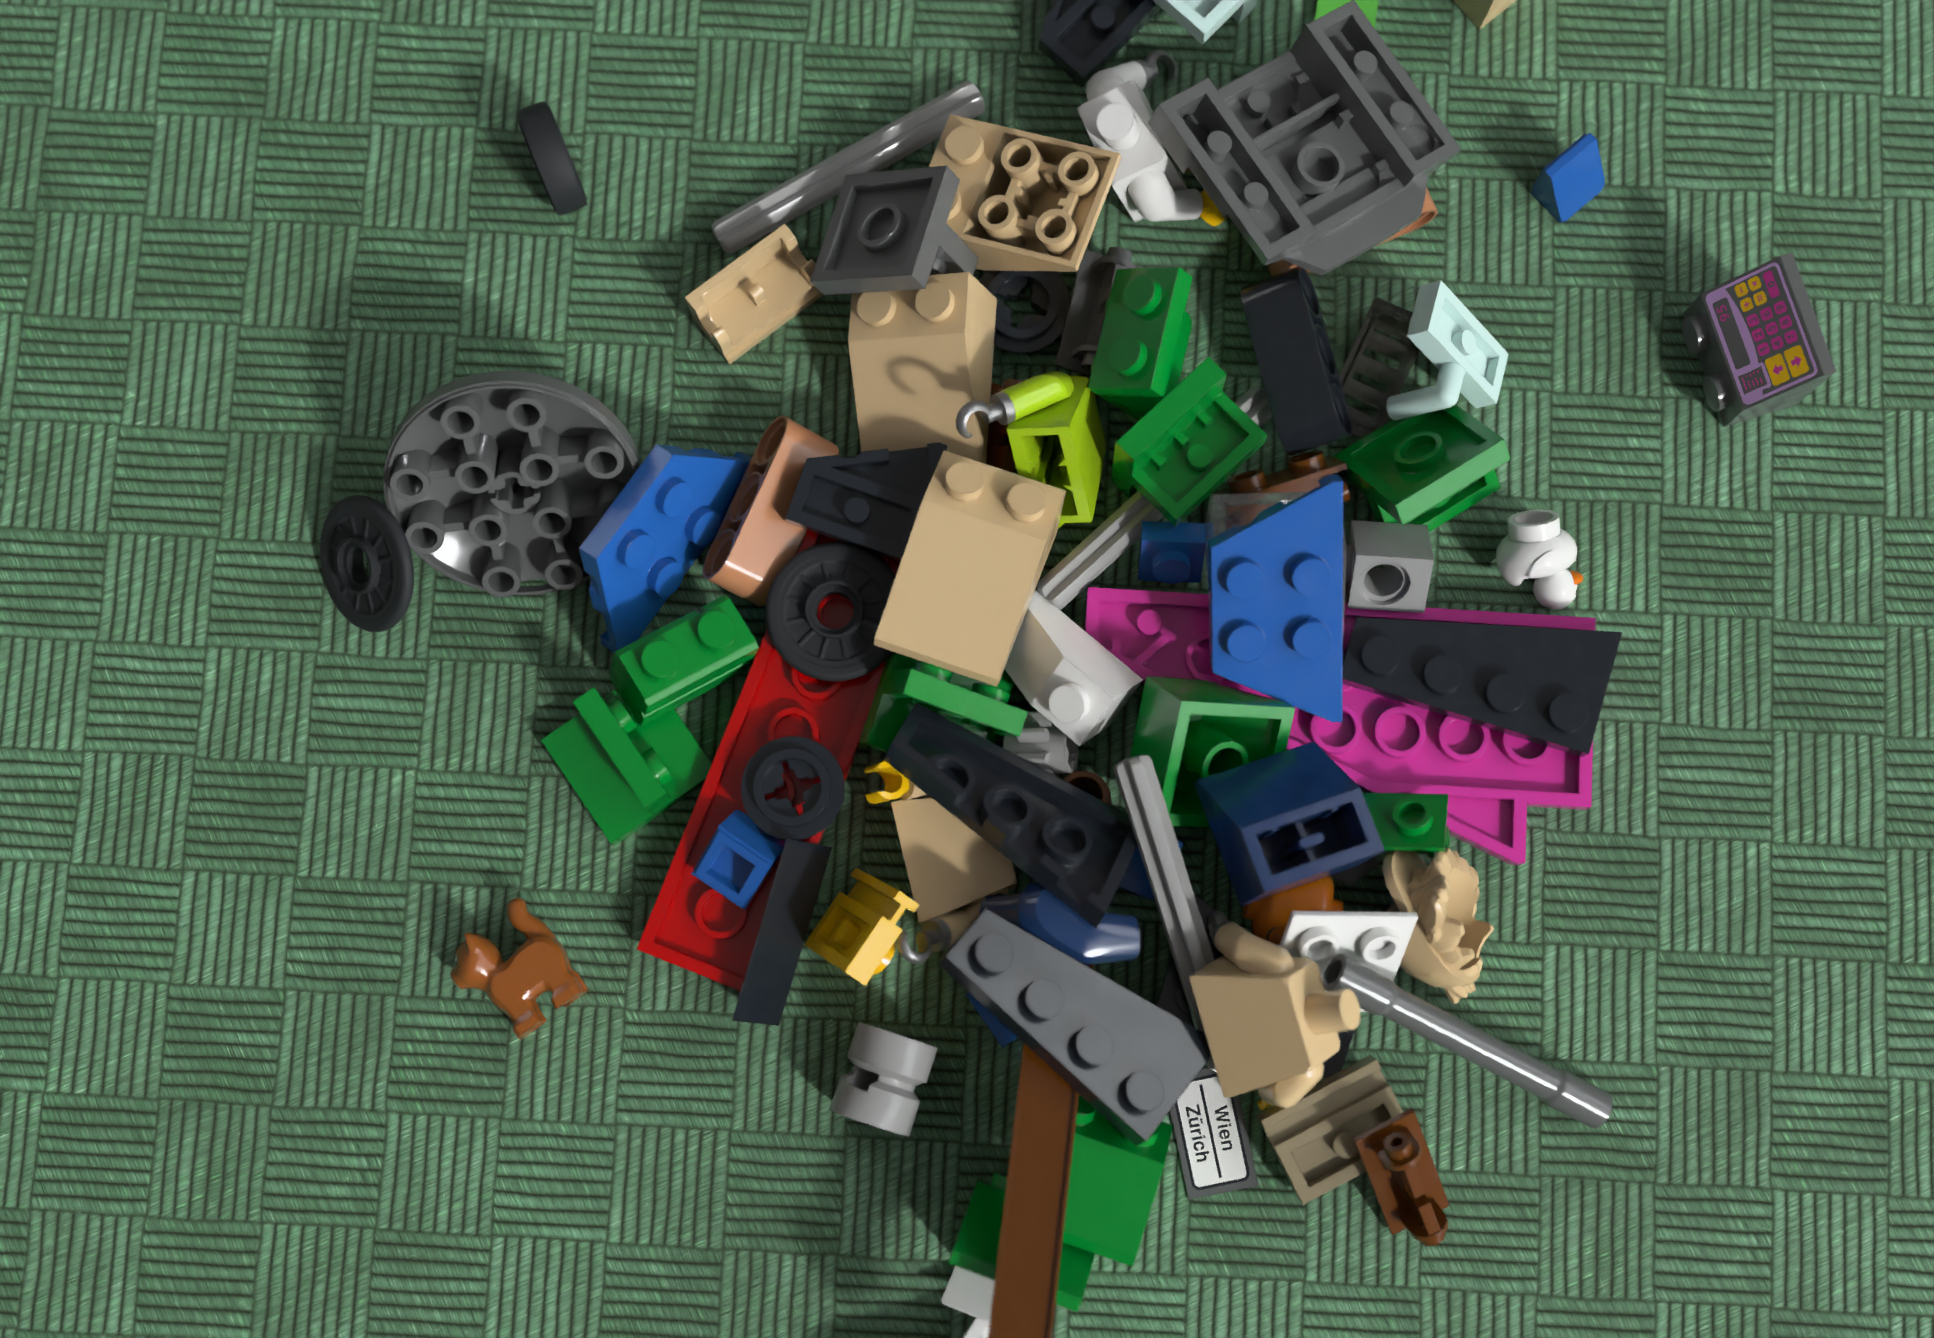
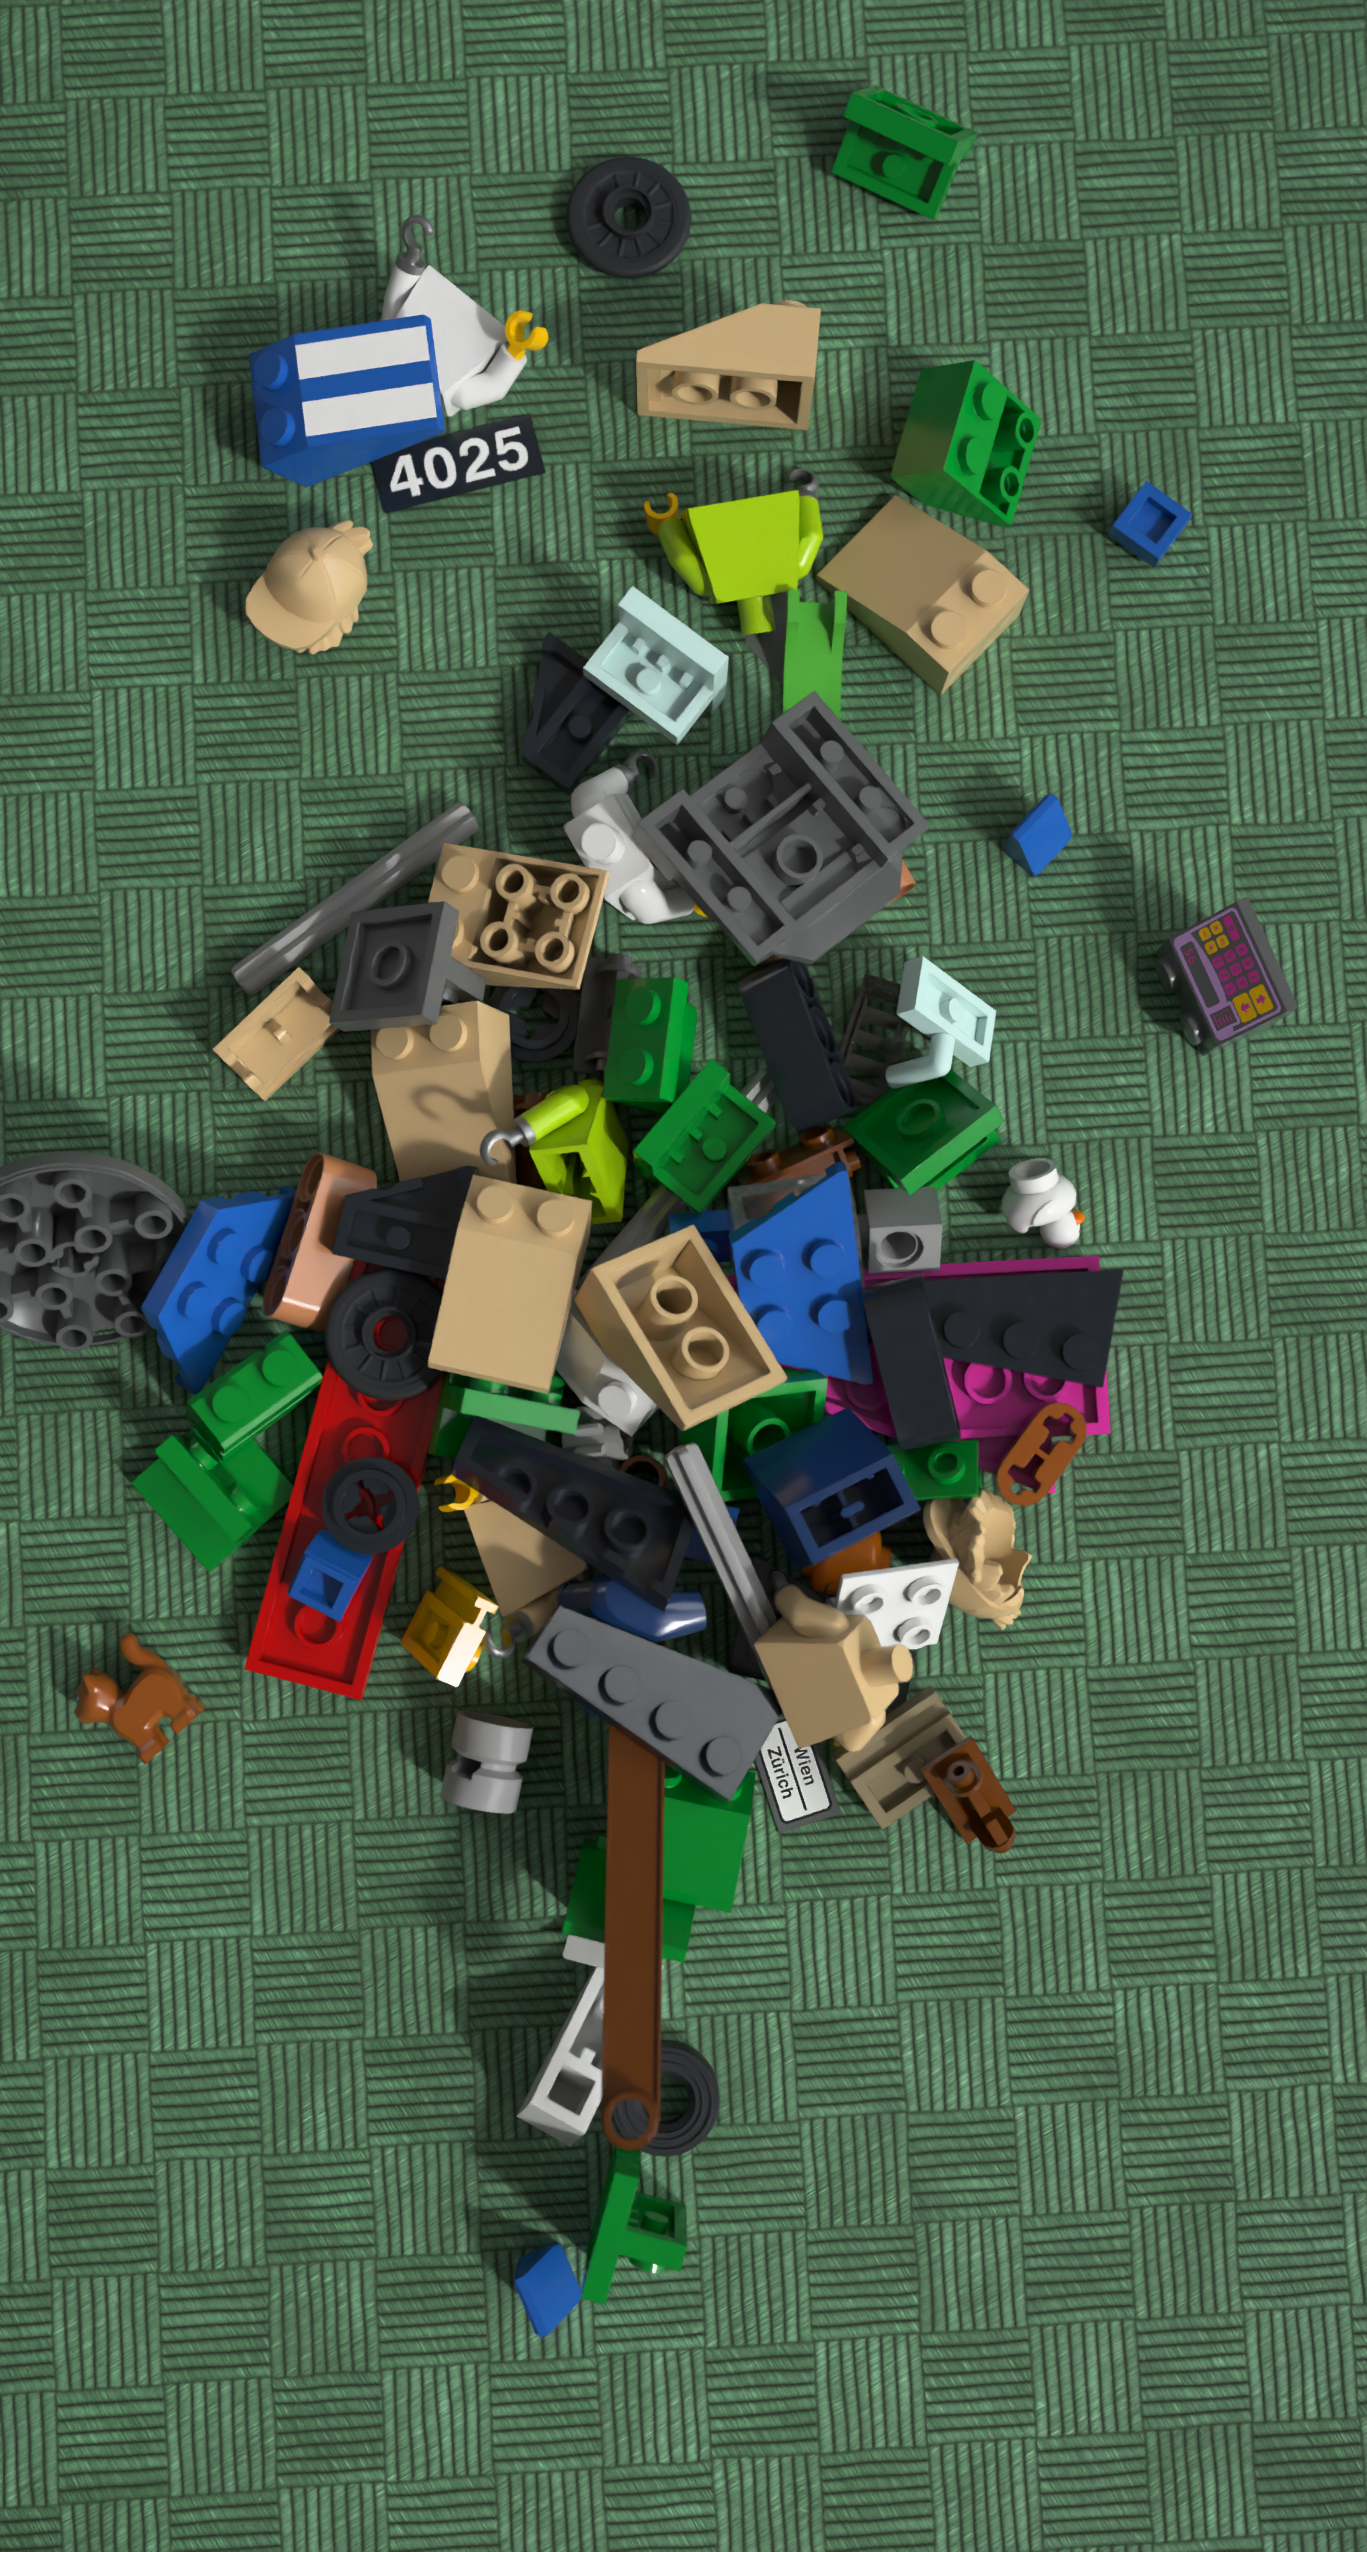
camera: 15 degrees left, 5 degrees up
black tyre [516,101,587,215] -> none
black sticker [732,838,832,1026] -> none
dark grey piece [1322,954,1613,1128] -> none
none -> tan slope [574,1224,788,1431]
none -> black beam [862,1274,961,1451]
none -> dark orange beam [993,1403,1087,1506]

